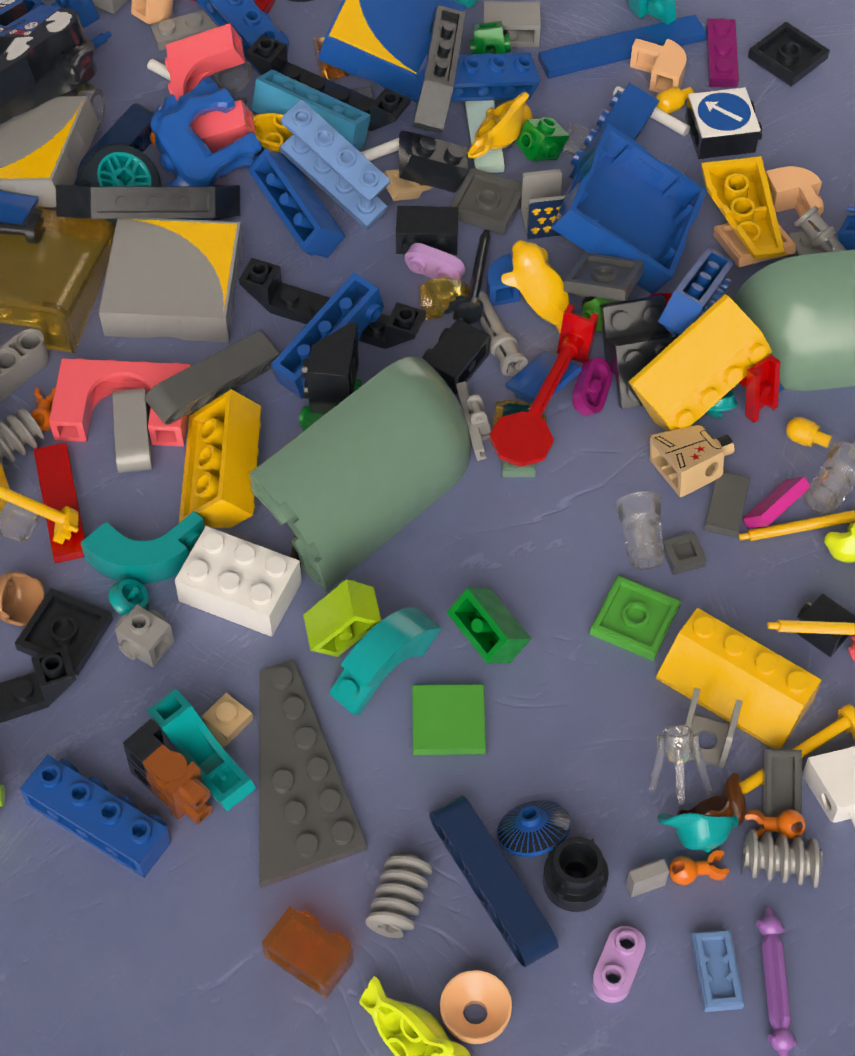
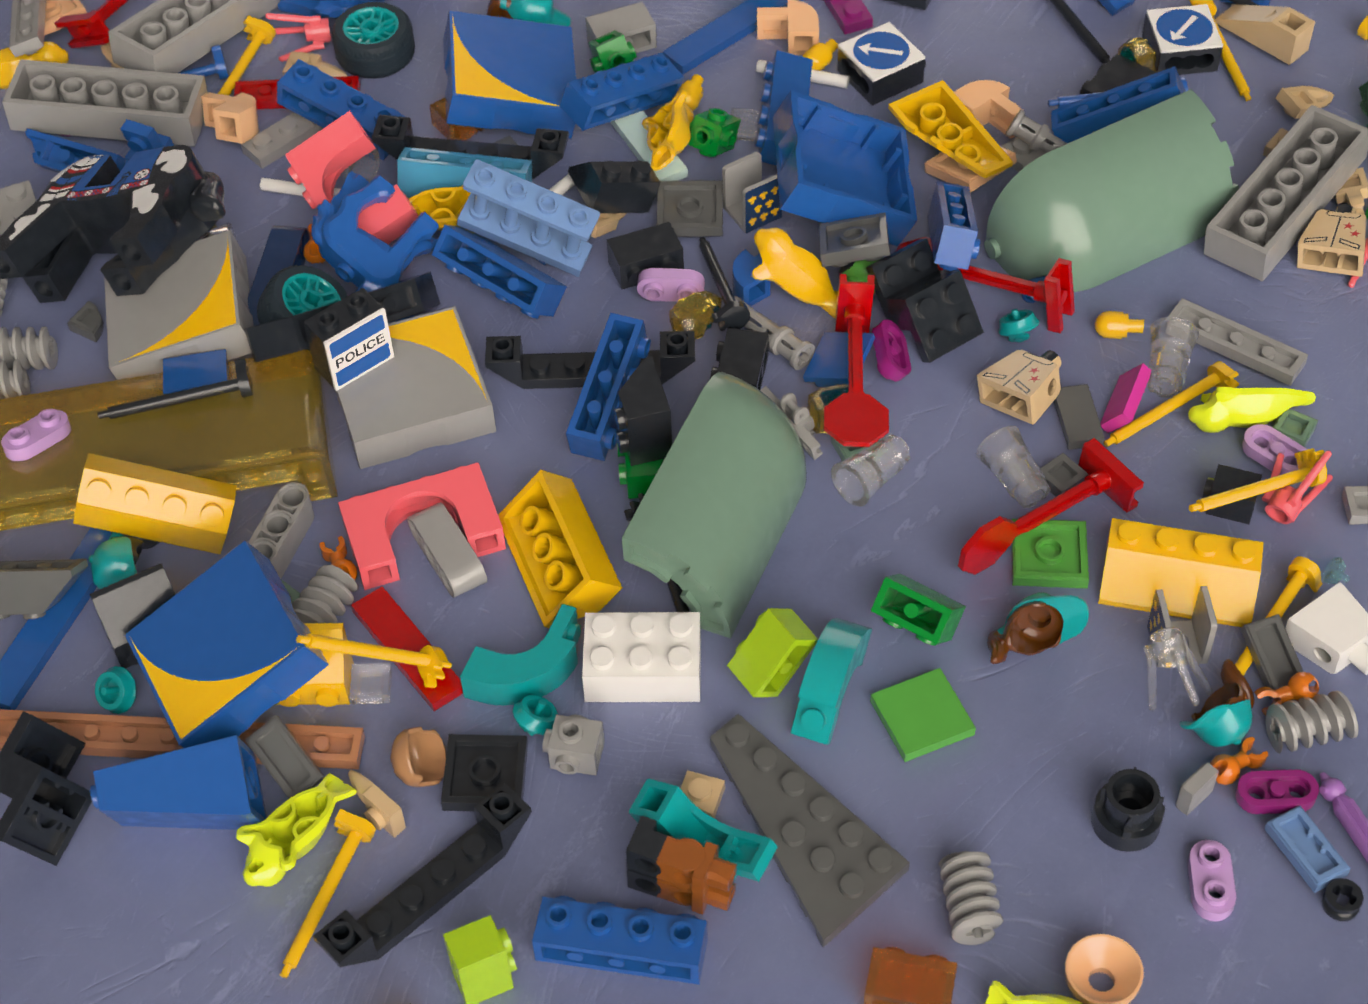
camera: 20 degrees left, 5 degrees down
dark grey beam [144,330,281,425] -> none
black slope [413,5,466,134] -> none
dark blue beam [429,795,559,967] -> none
dish [497,801,571,857] -> none
yellow slope [629,294,772,432] -> none
none -> piece [304,288,394,391]
none -> yellow cylinder [677,74,704,111]
none -> clear plant [831,433,911,507]
none -> red piece [958,438,1144,575]
none -> reddish brown hair [987,592,1089,664]
none -> magenta plate [1235,769,1319,814]
none -> black bush [1322,878,1364,921]

